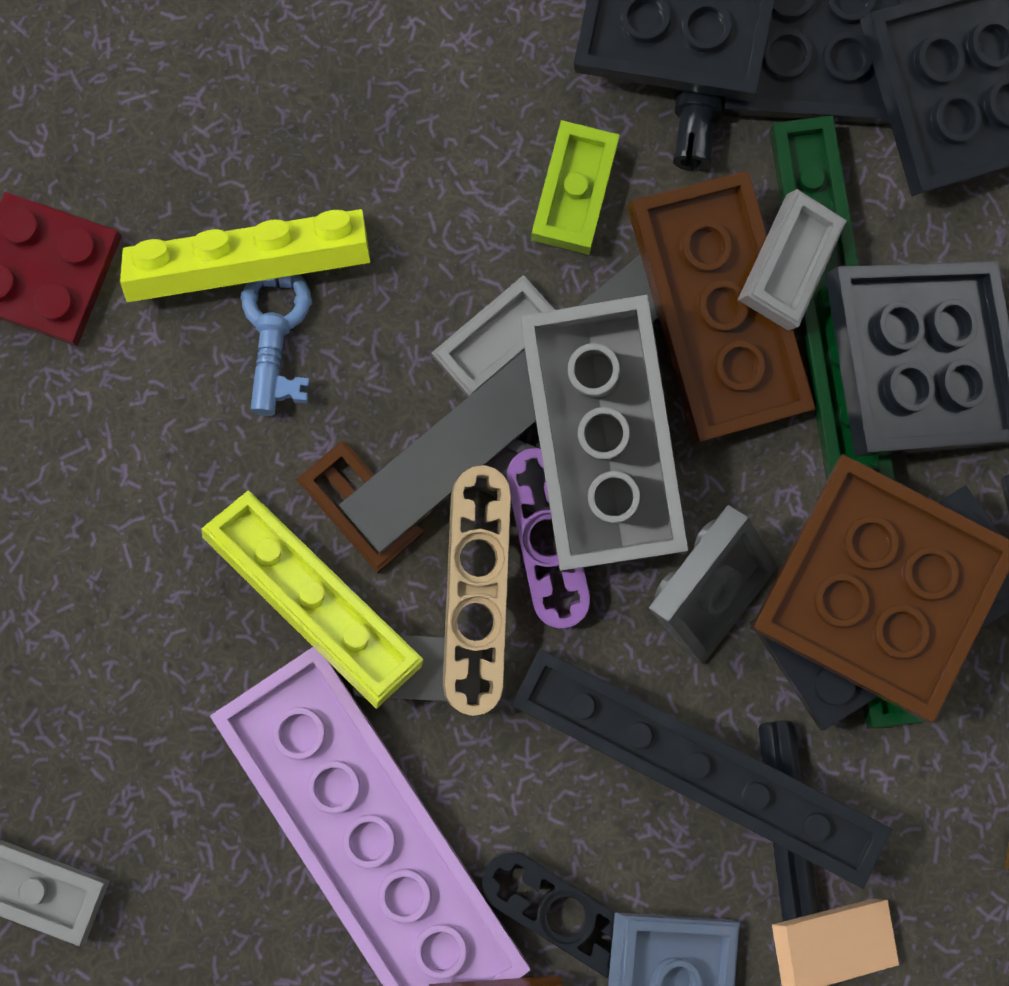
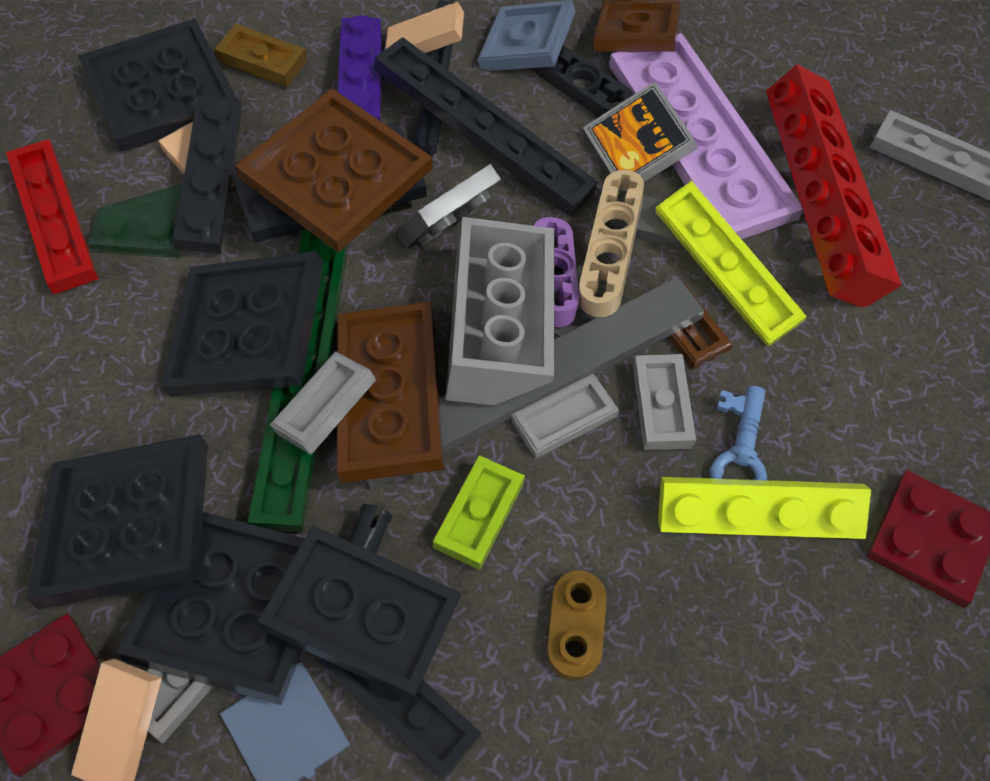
camera: 170 degrees left, 20 degrees down
none -> dark purple plate [338,15,381,121]
none -> pearl gold plate [546,570,607,681]
none -> tile [583,81,698,192]
none -> light grey plate [633,354,696,450]
none -> red brick [766,64,902,307]

